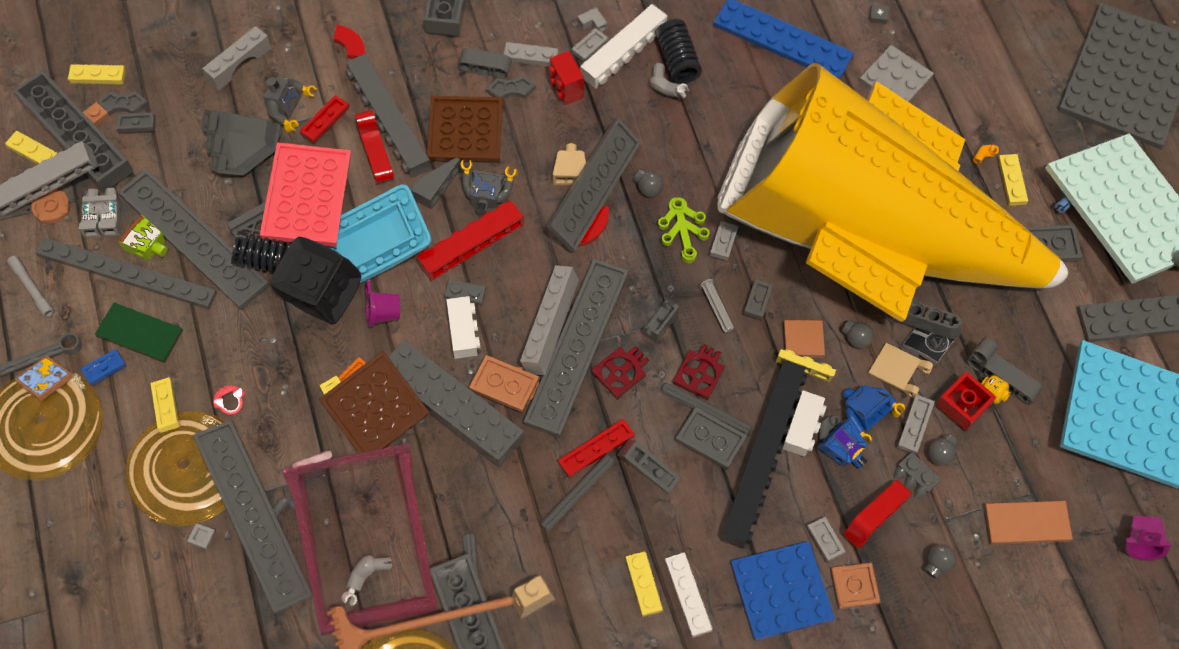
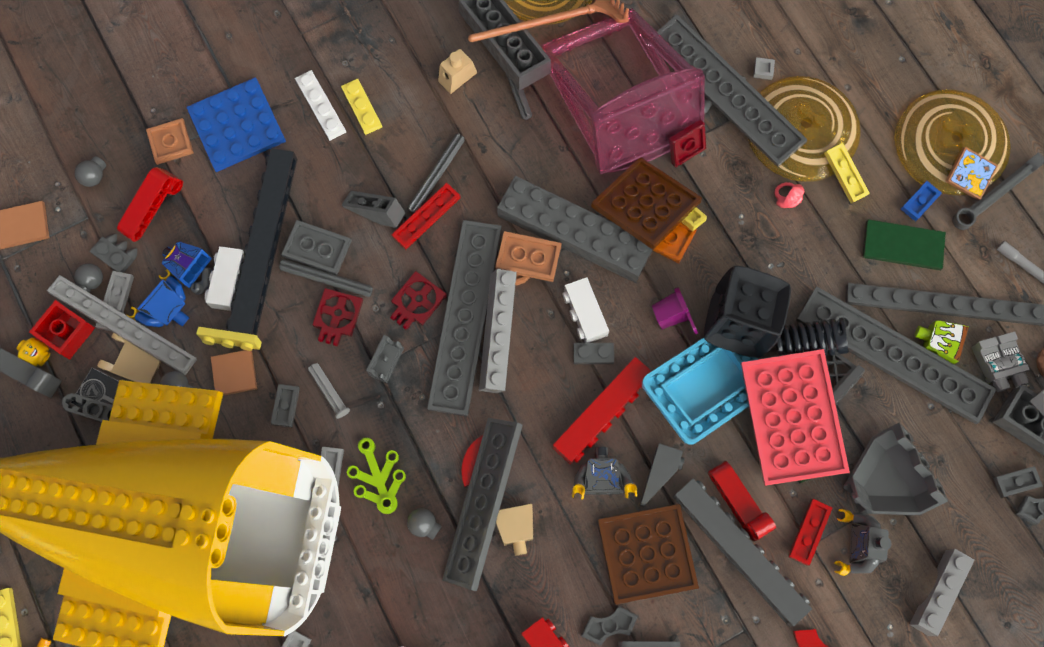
camera: 170 degrees right, 10 degrees up
light grey arm [342,555,392,606] -> none
light grey plate [807,517,846,563] -> none
none -> light grey tile [47,275,197,375]

